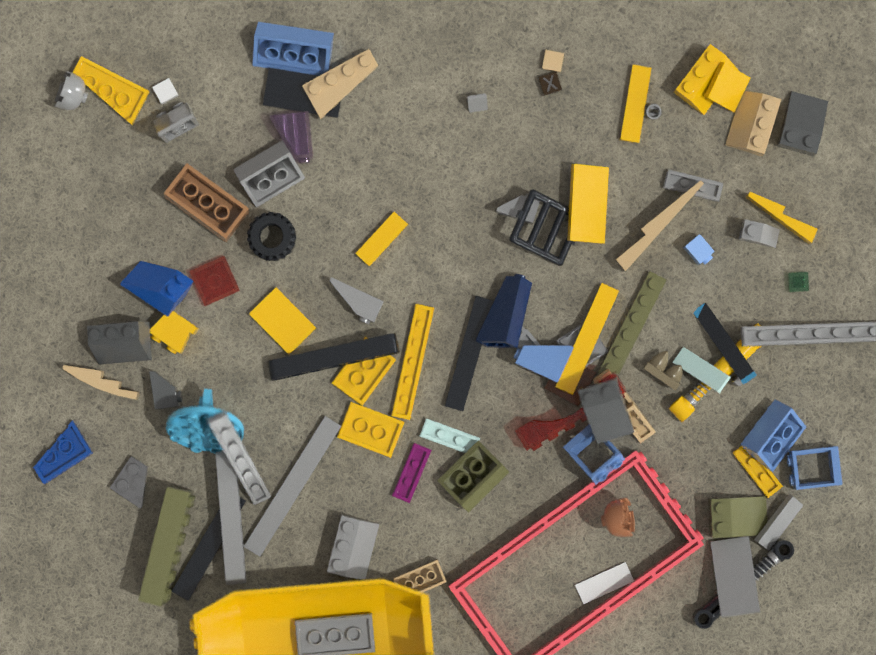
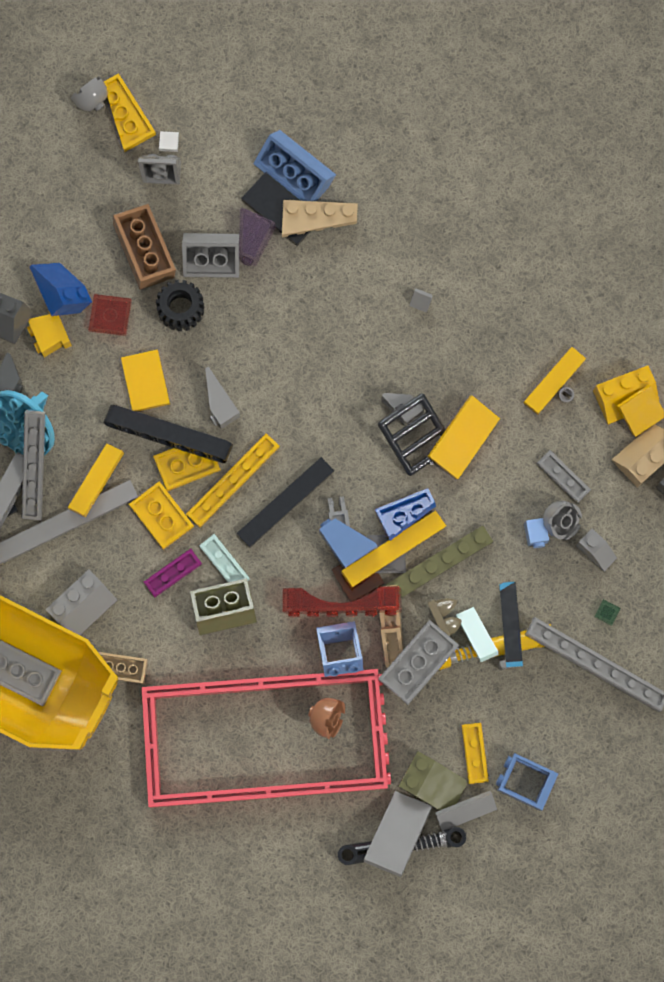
camera: 30 degrees right, 10 degrees down
yellow tile [355,212,408,267] -> none
dark blue slope [476,274,532,348] -> none
dark brown tile [538,72,562,96] -> none
tan tile [542,50,564,73] -> none
white sticker [575,562,634,604] -> none
dark grey slope [578,377,635,444] -> none
tan slope [616,180,704,271] -> none
medium blue slope [741,399,806,472] -> none
yellow slope [746,192,818,244] -> none
none -> yellow tile [68,443,124,518]
none -> wing [375,488,436,541]
none -> light grey tile [378,620,459,705]
none -> light grey cylinder [543,500,582,540]

